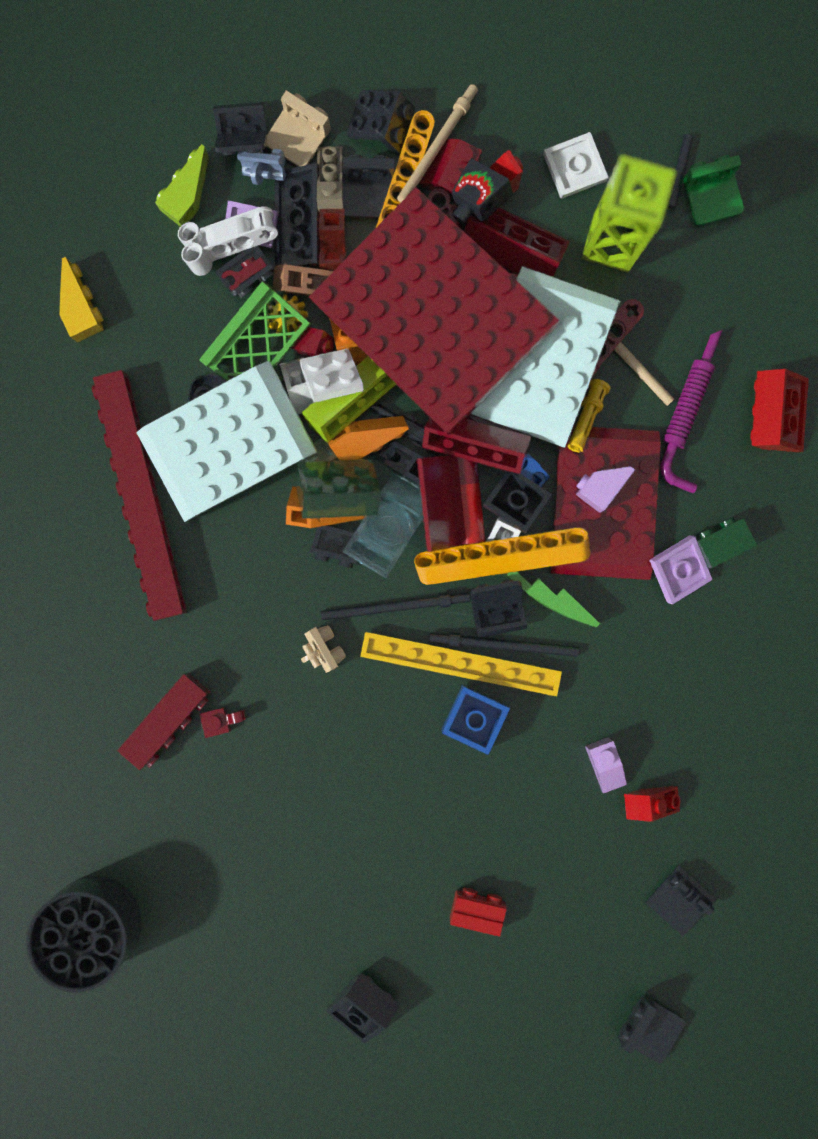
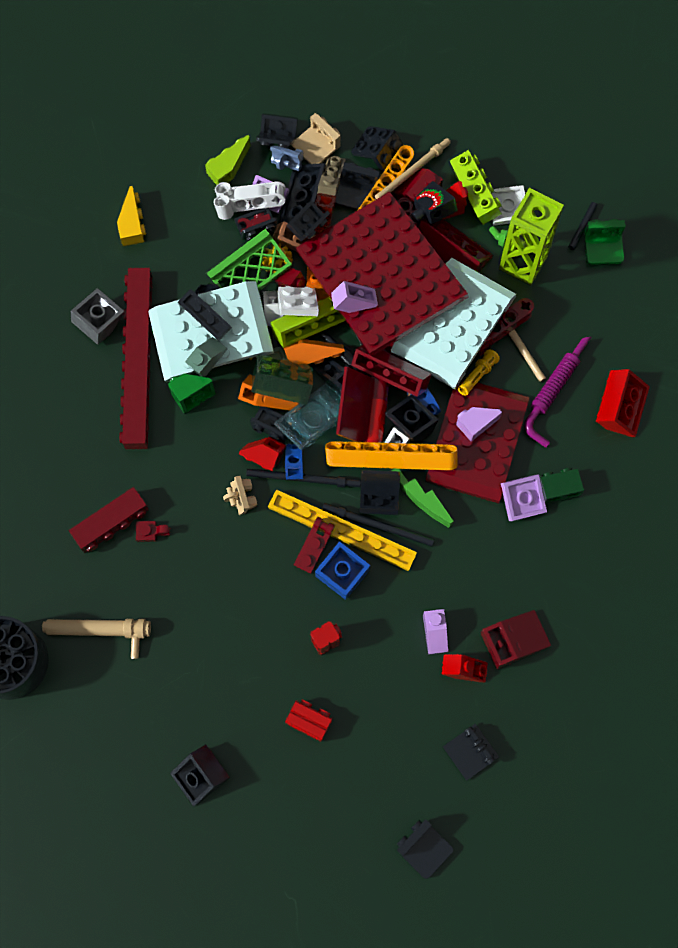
camera: 10 degrees right, 15 degrees down
none -> tan cylinder [42,619,151,658]
none -> flat silver slope [71,288,124,345]
none -> green slope [168,374,216,414]
none -> black plate [178,289,232,341]
none -> sand green slope [185,337,227,377]
none -> red slope [239,437,286,471]
none -> blue leg [285,444,303,479]
none -> black bracket [286,200,330,241]
none -> dark red plate [294,517,335,574]
none -> red brick [310,621,342,655]
none -> lavender slope [331,281,378,313]
none -> lime brick [450,150,502,225]
none -> dark red slope [480,610,551,669]
none -> bright green plate [489,226,508,248]

